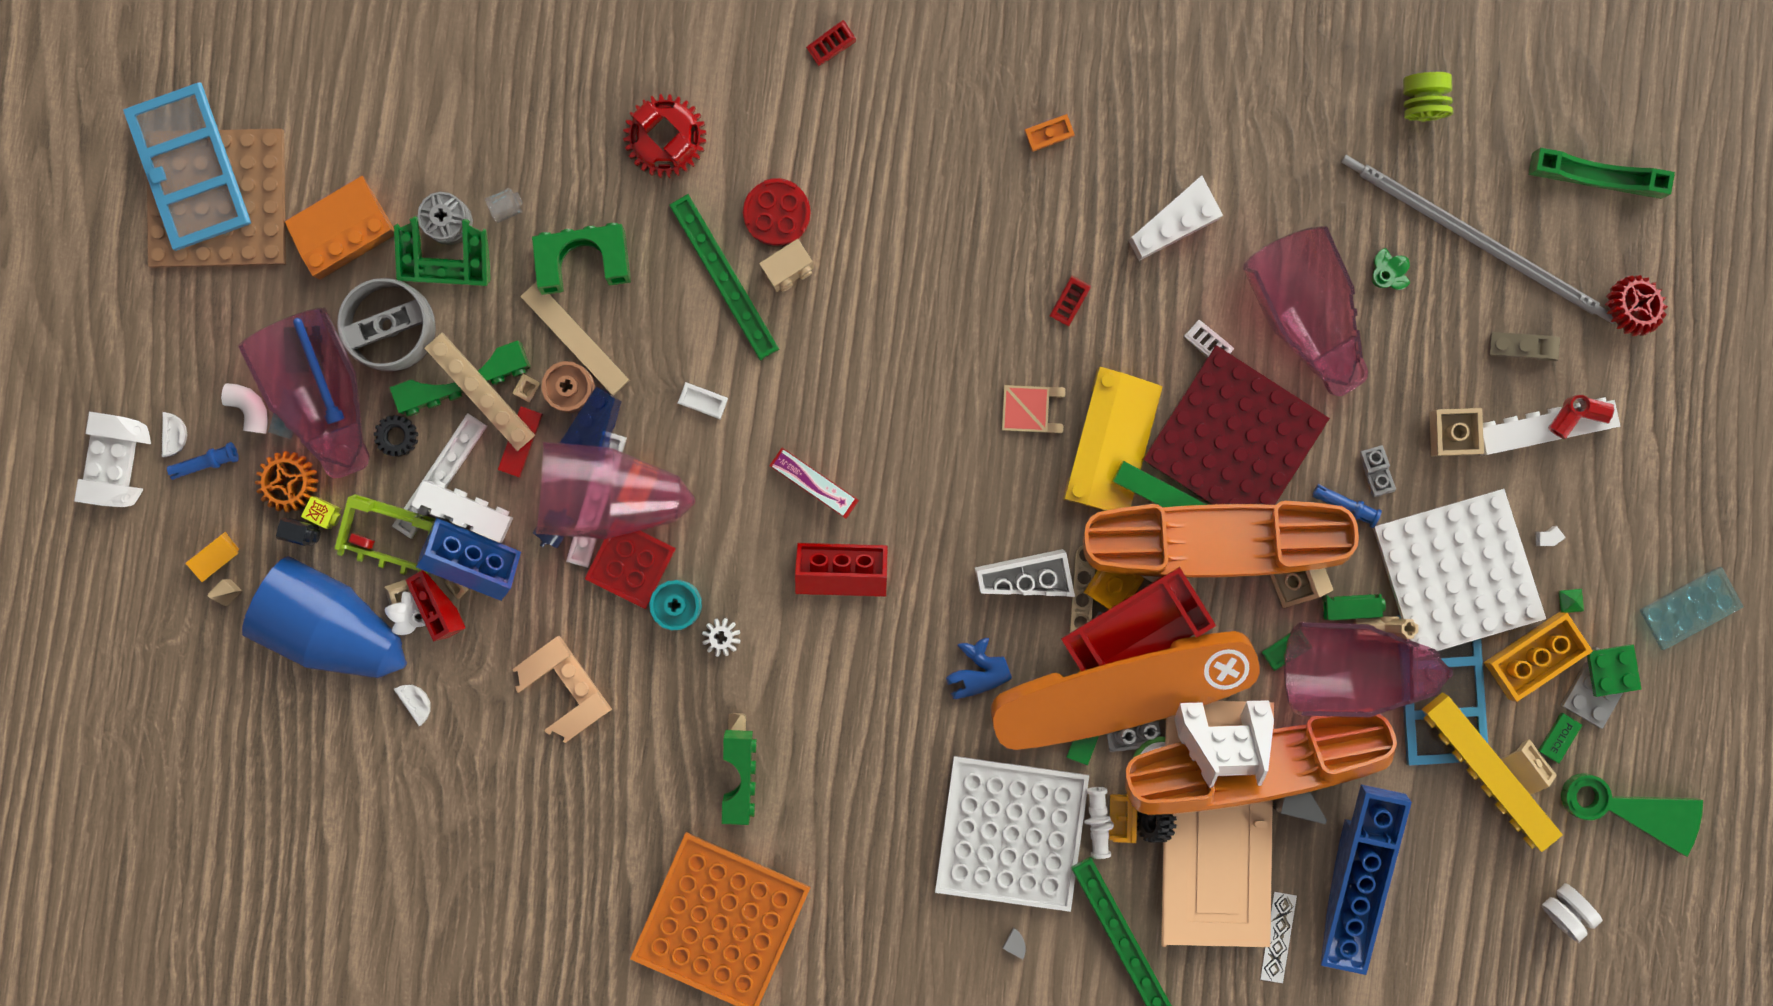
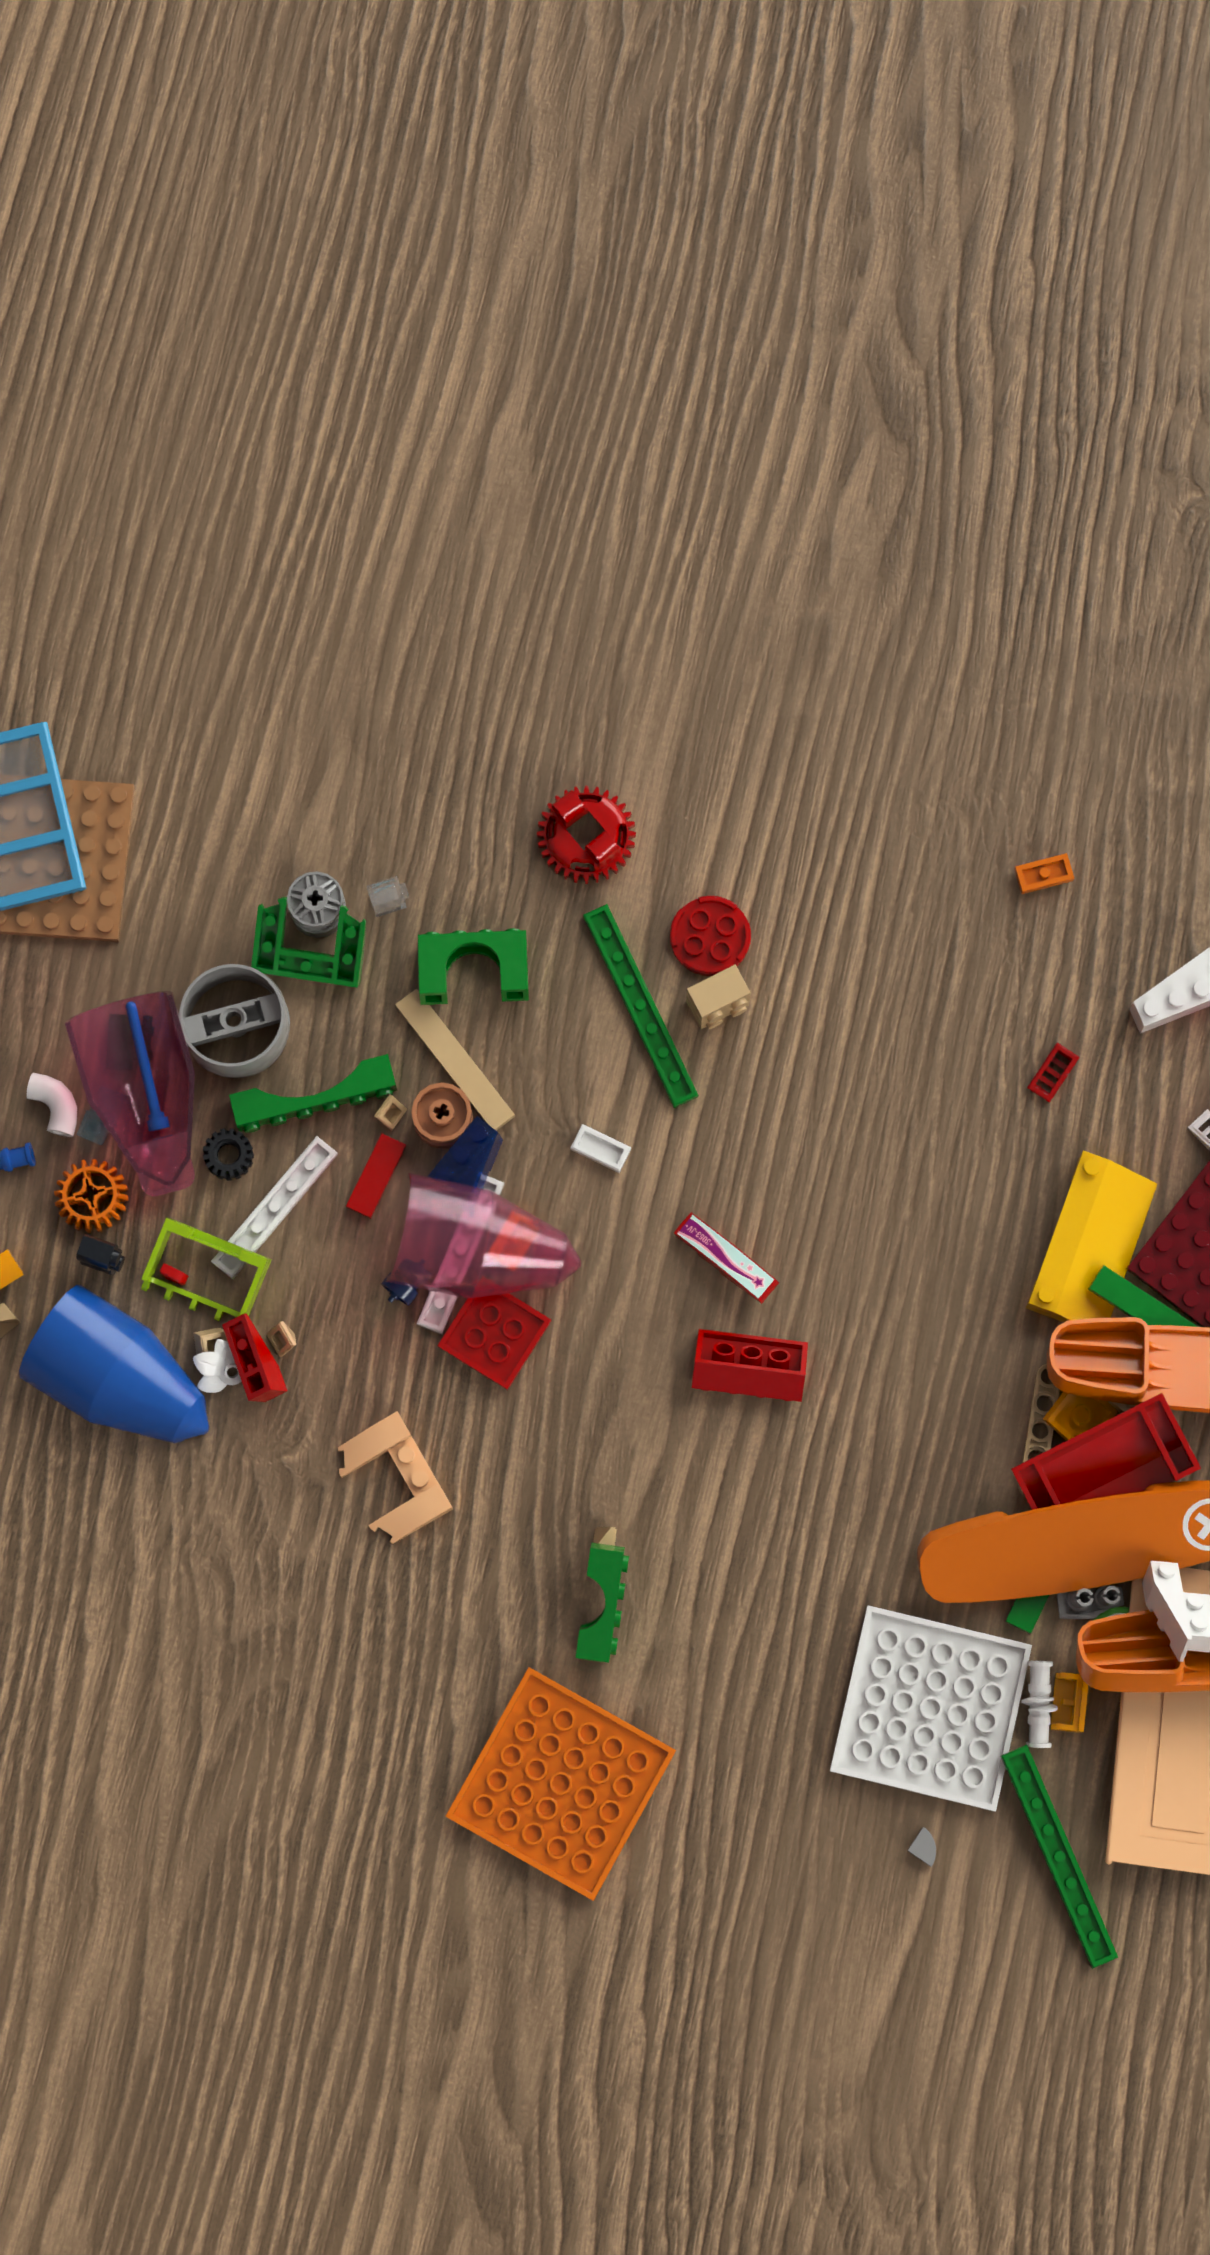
camera: 10 degrees right, 10 degrees down
orange slope [285,176,394,280] -> none
neon yellow brick [301,496,341,529] -> none
white tile [394,685,430,726] -> none
white wedge [411,479,513,543] -> none
blue slope [416,518,521,601] -> none
tan plate [425,332,535,451] -> none
teal wheel [650,580,702,630] -> none
white gear [702,618,741,657] -> none
red slope [806,20,856,67] -> none
blue piece [946,638,1012,699] -> none
white wedge [975,549,1075,597] -> none
coral flag [1002,385,1065,434] -> none
black tyre [1137,811,1177,843] -> none

